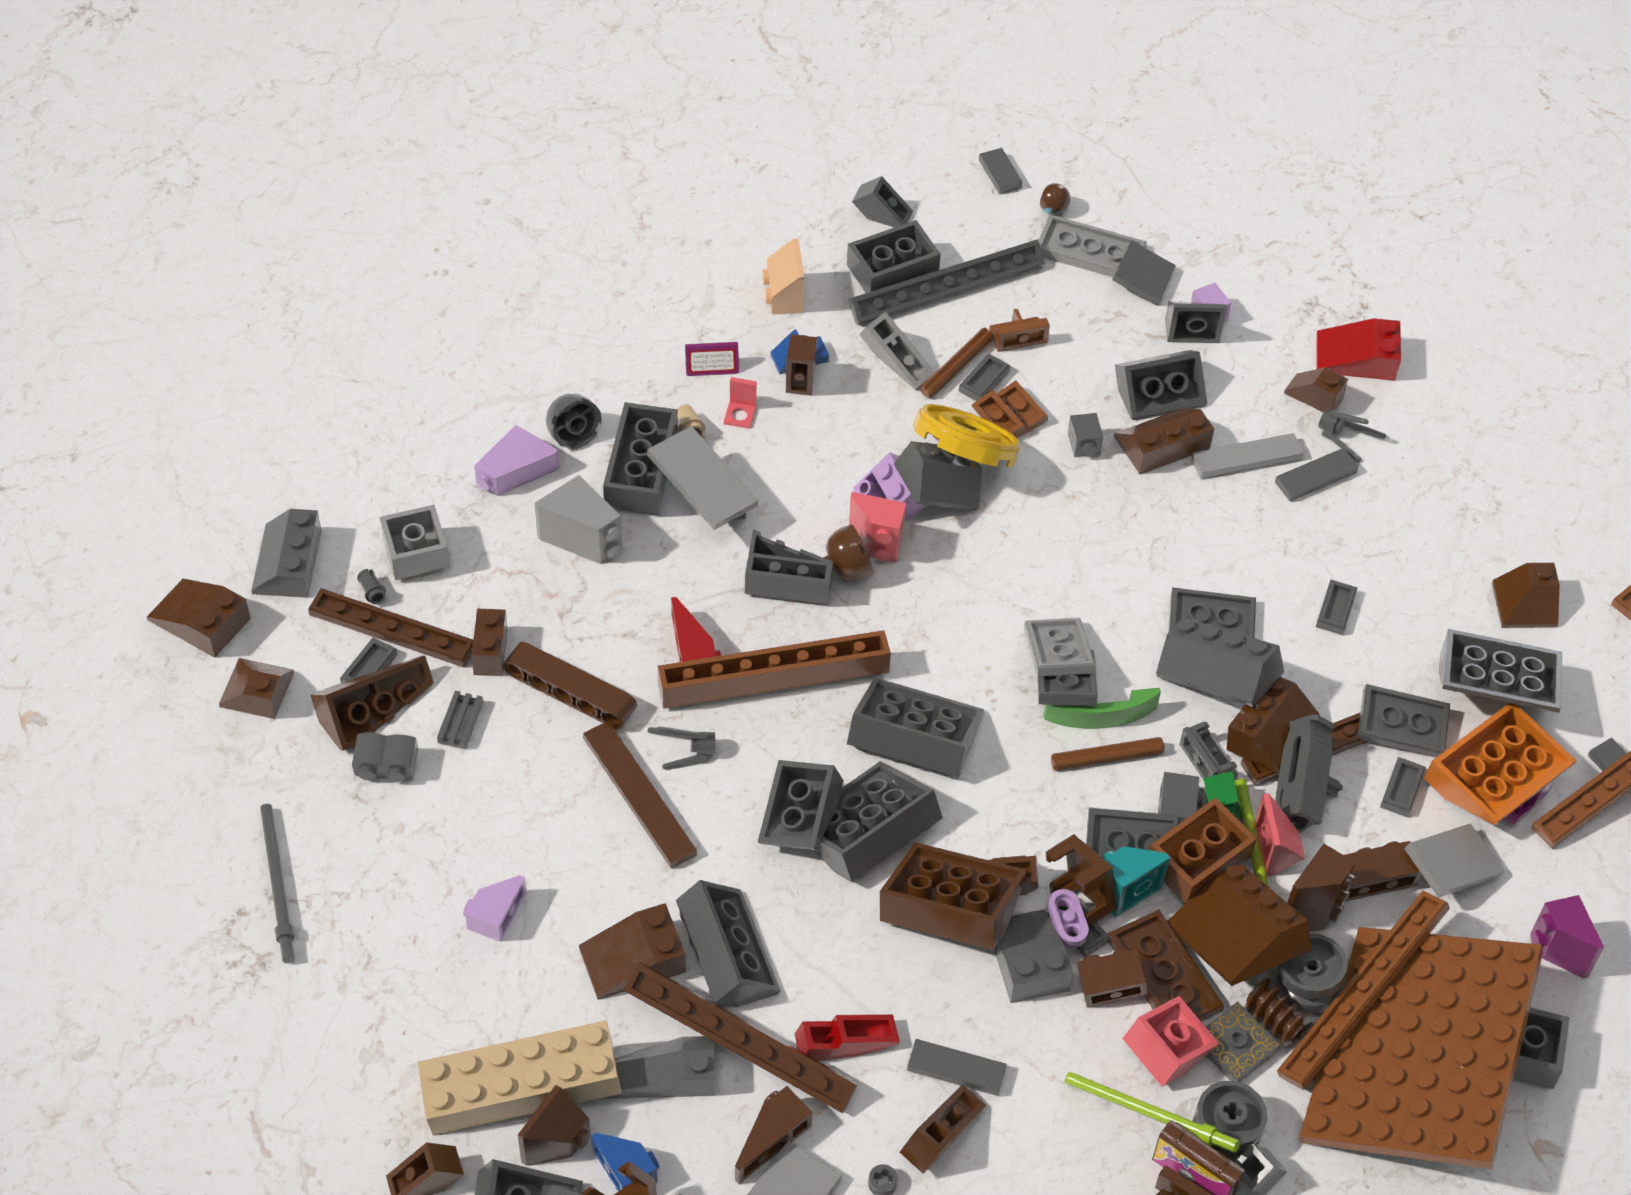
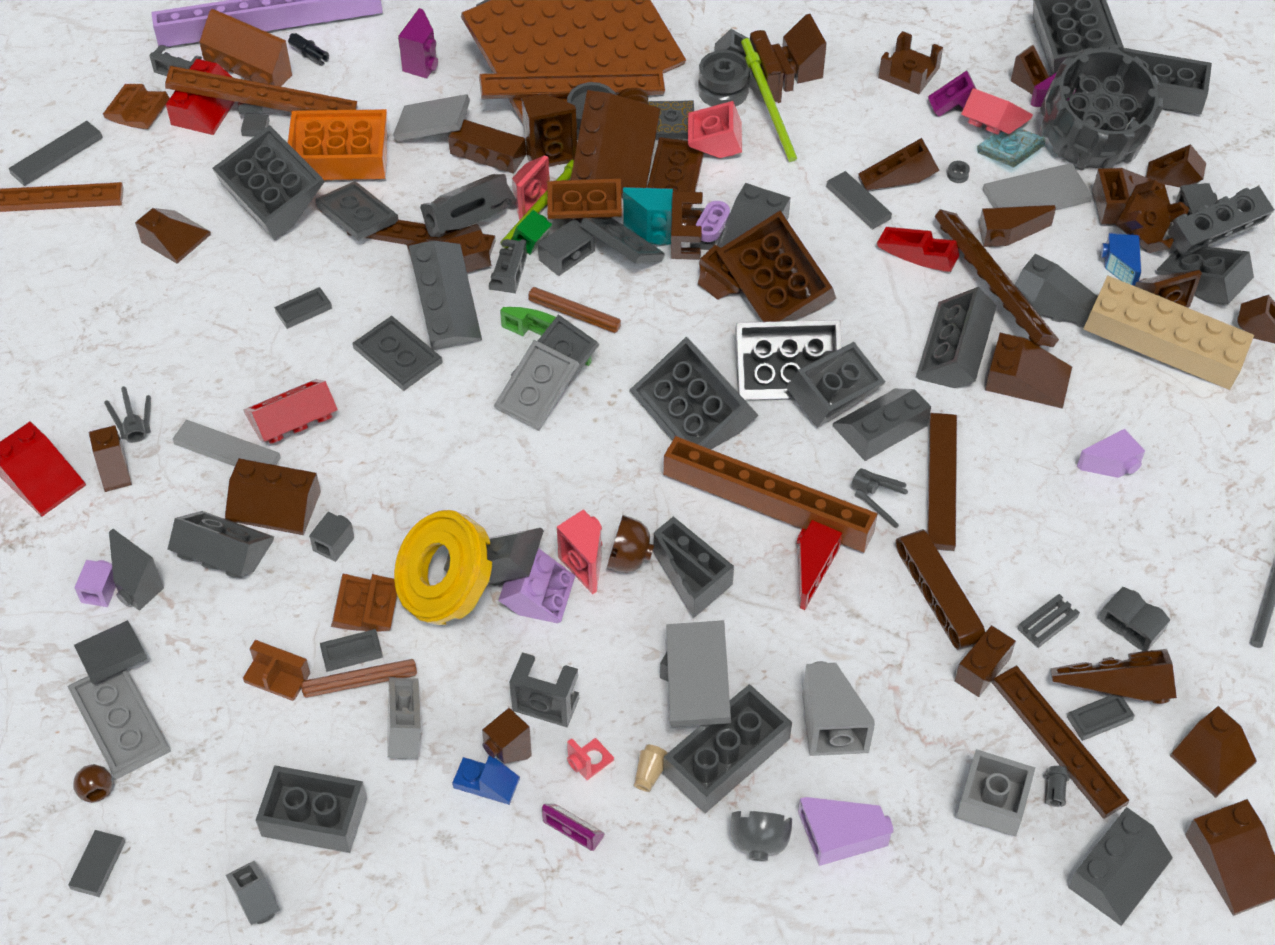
camera: 140 degrees left, 0 degrees up
light nougat slope [762,239,804,314] -> none
dark grey plate [848,239,1045,324] -> none
reddish brown brick [1077,948,1147,1008] -> none
dark grey tile [1275,448,1359,501] -> none
dark grey tile [1380,757,1426,818] -> none
none -> slope [243,379,338,444]
none -> dark grey panel [509,652,580,728]
none -> dark grey slope [833,388,931,461]

